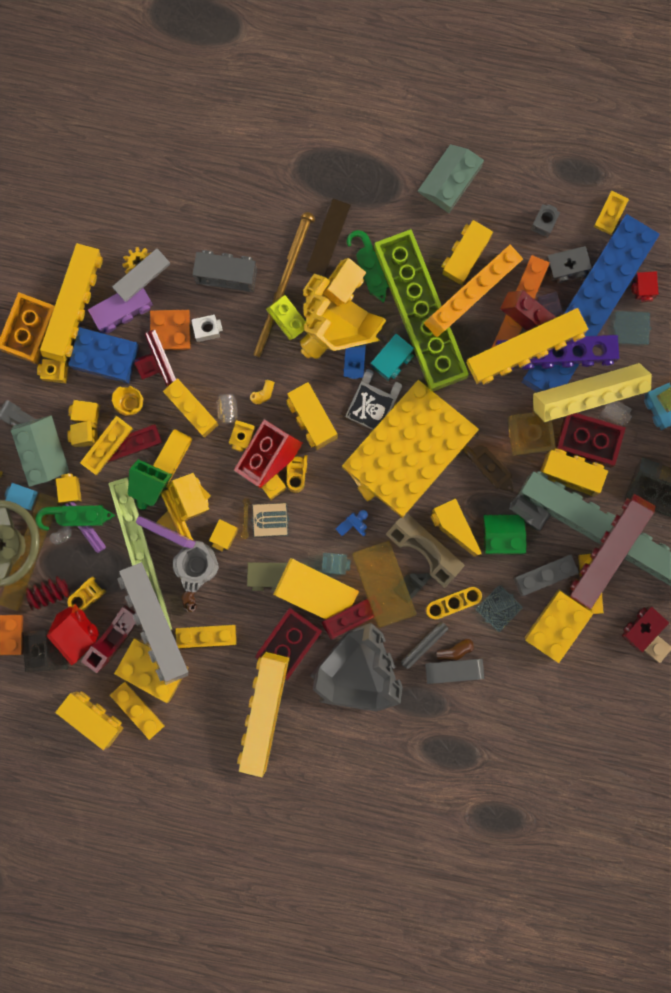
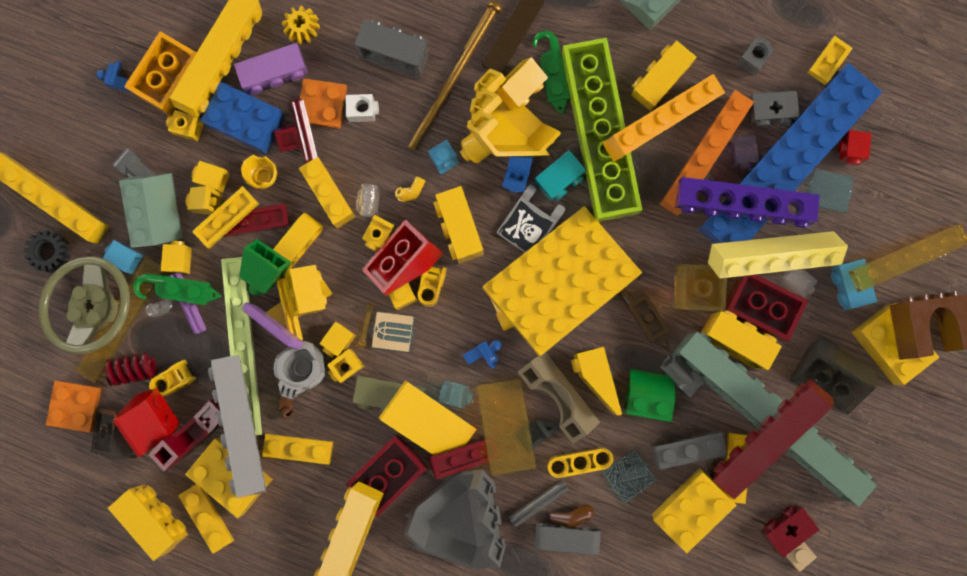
camera: 10 degrees right, 0 degrees up
light grey tile [112,249,170,302] -> none
neon yellow brick [266,295,306,340] -> none
yellow brick [466,308,589,385] -> none
dark red brick [500,290,557,331] -> none
none -> yellow brick [327,349,365,383]
none -> dark azure brick [428,139,459,175]

